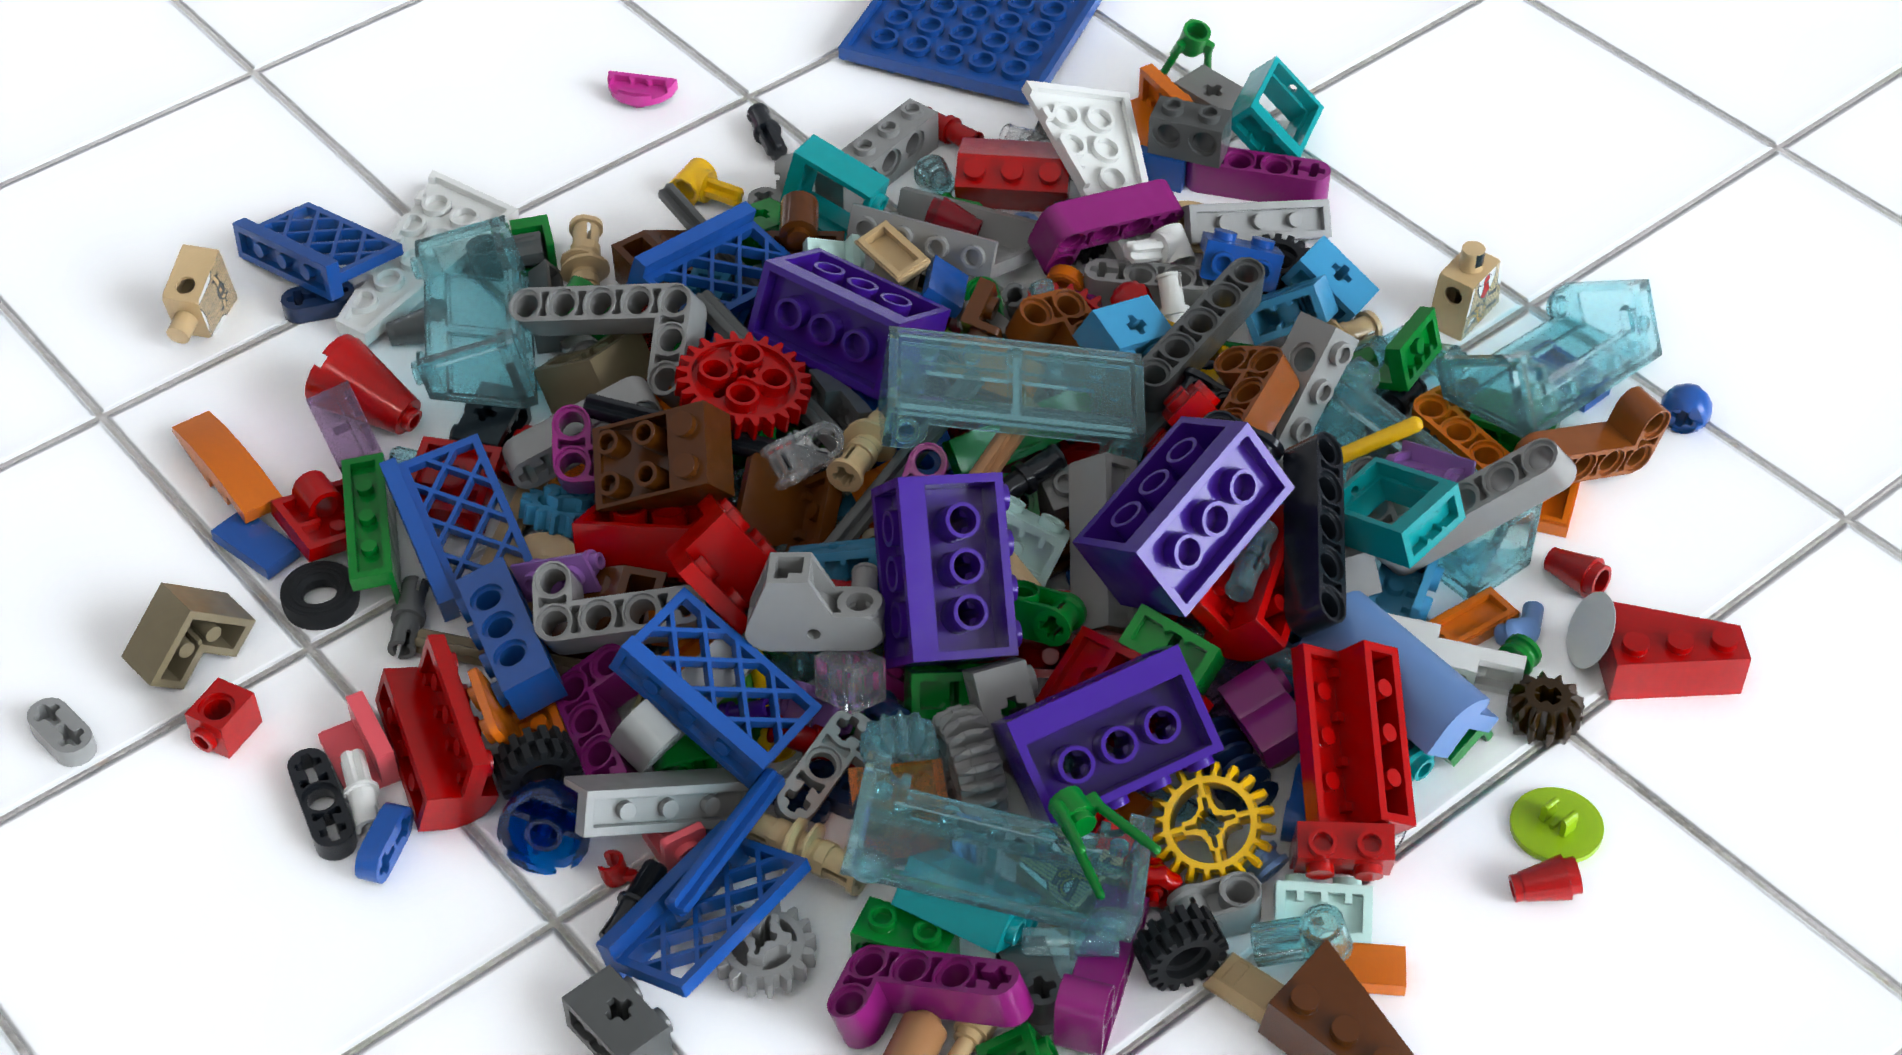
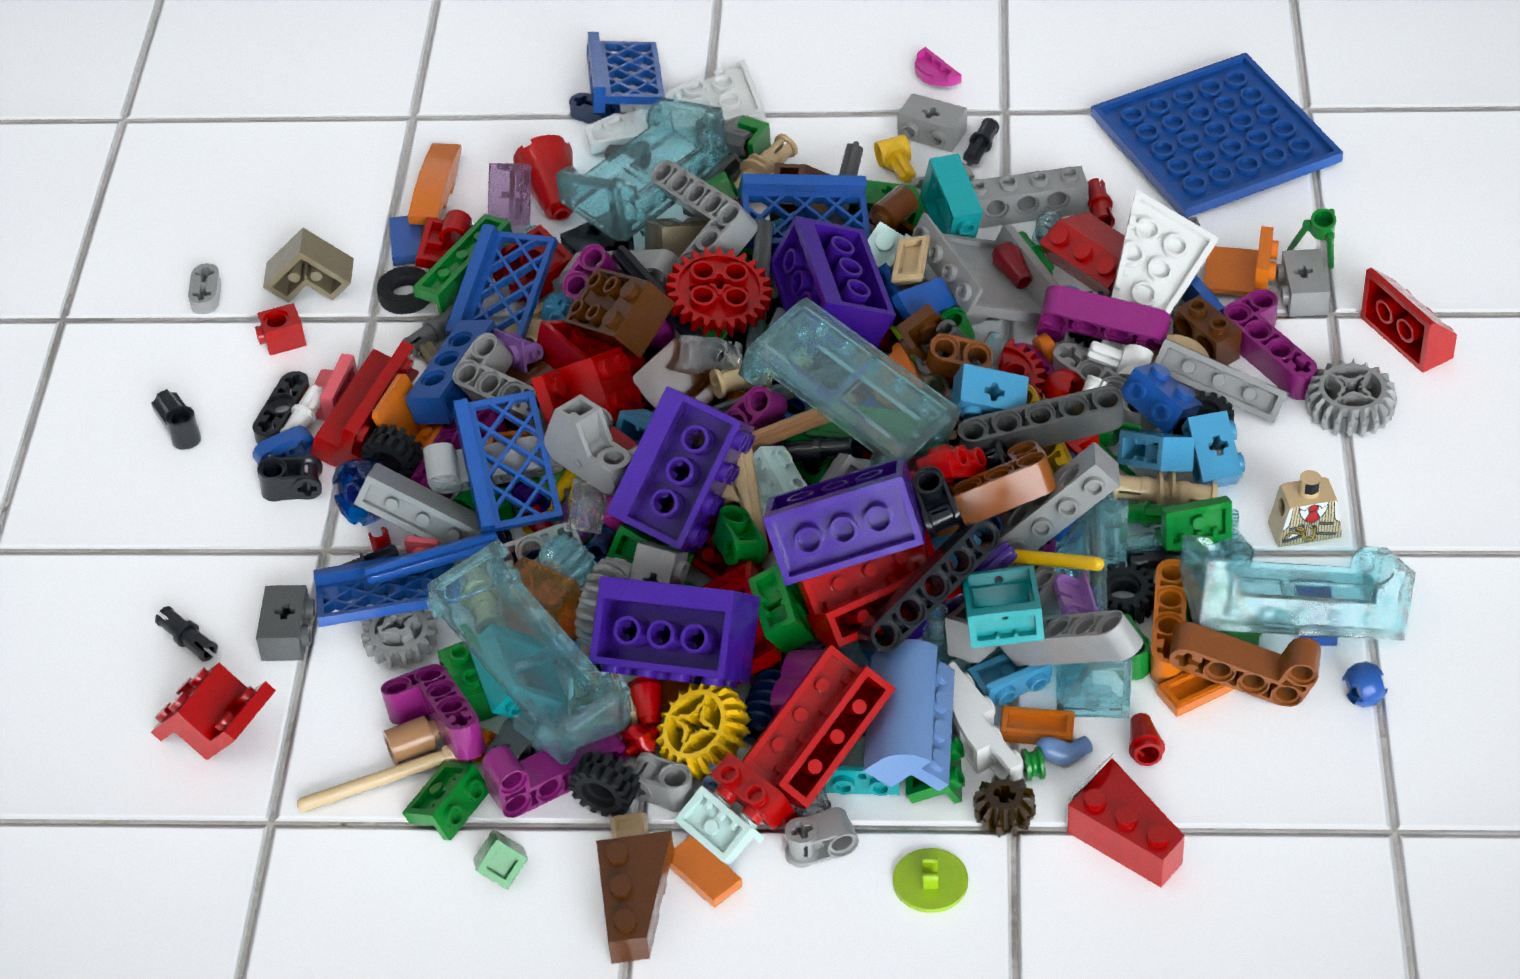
camera: 45 degrees right, 0 degrees up
tan torso [162,244,238,344] -> none
green plant [1048,786,1161,900] -> none
dark grey brick [1147,95,1233,168] -> none
clear light blue pin [1224,520,1279,602] -> none
teal window [1231,55,1324,157] -> none
clear light blue piece [1250,904,1353,968] -> none
red cone [1508,854,1583,903] -> none
none -> black piece [151,389,201,450]
none -> black piece [257,455,323,502]
none -> light grey piece [785,807,859,867]
none -> light grey brick [897,93,967,152]
none -> reddish brown brick [1173,295,1242,365]
none -> light grey gear [1305,359,1397,438]
none -> red slope [1360,267,1457,373]

